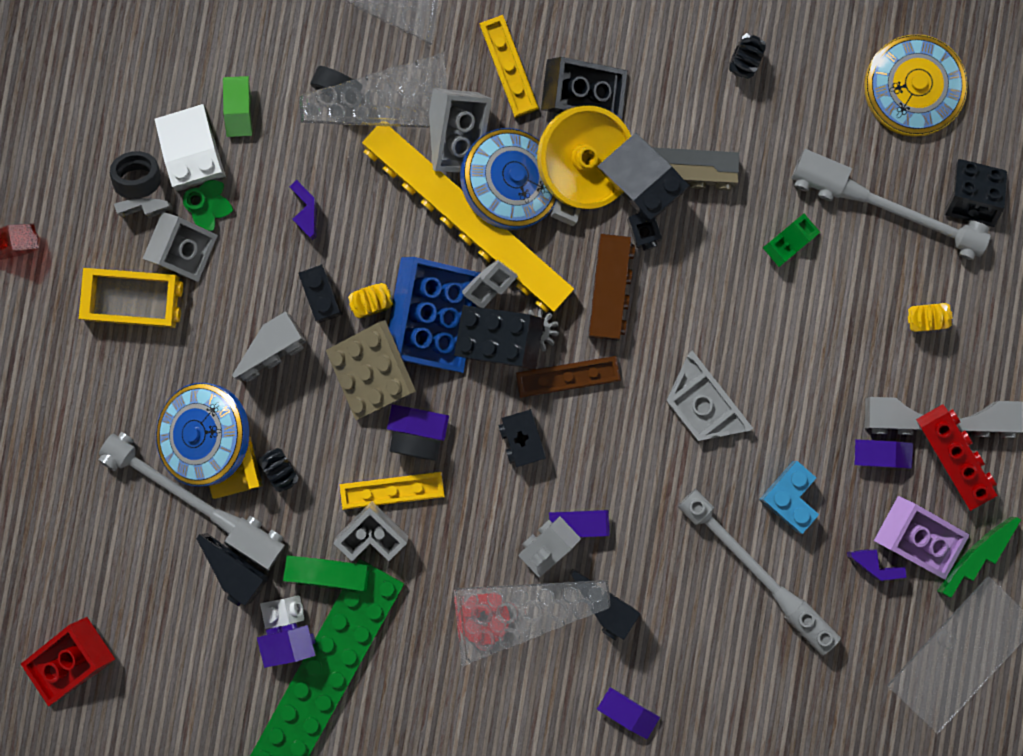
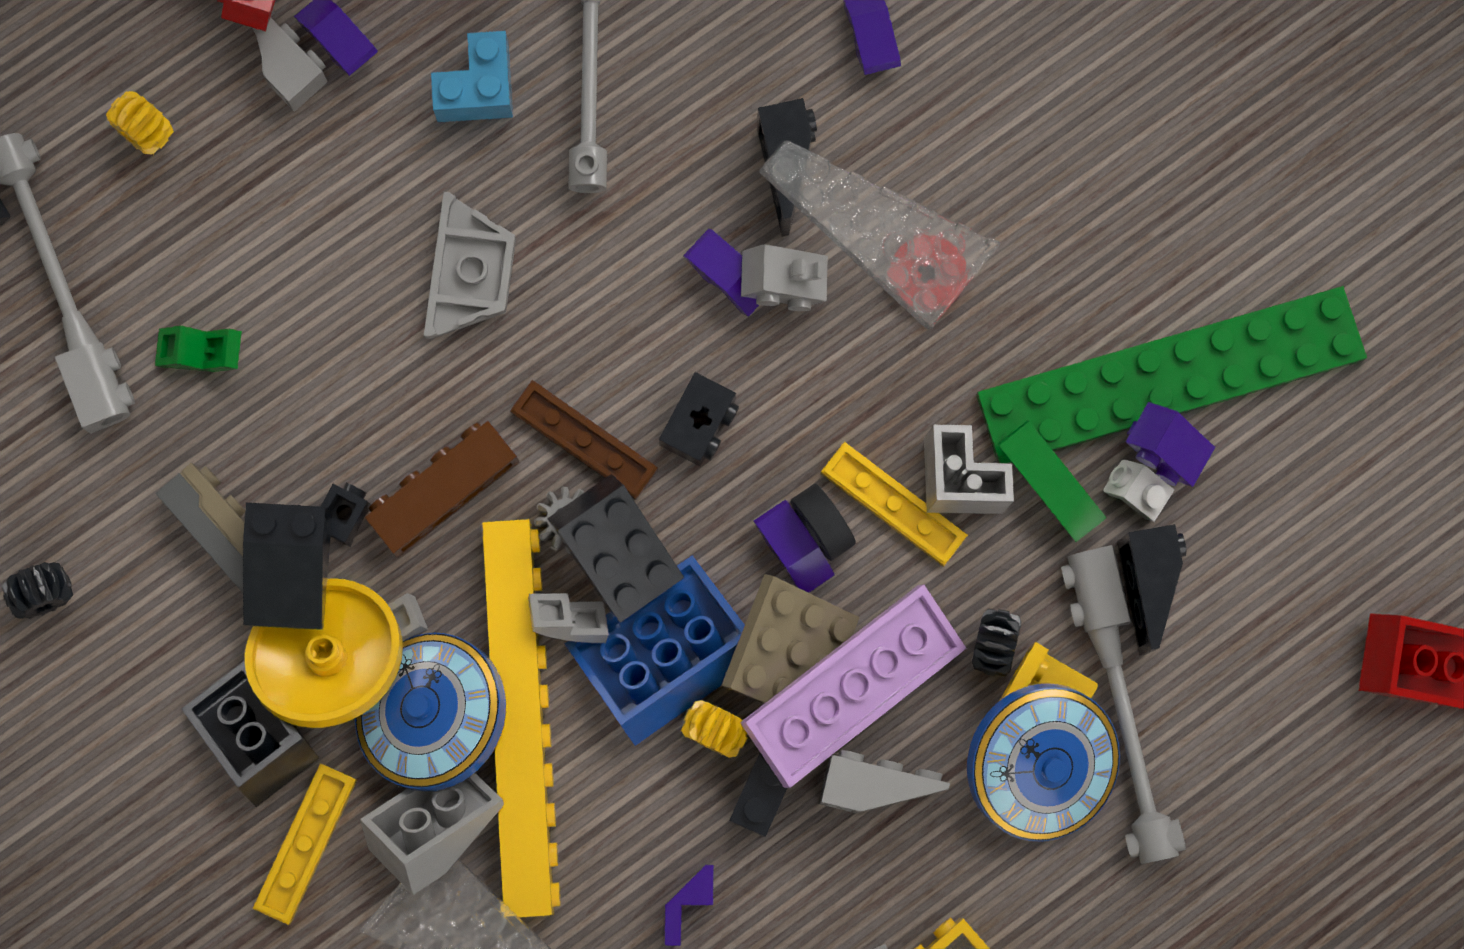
camera: 135 degrees left, 5 degrees down
none -> lavender plate [740,584,967,788]

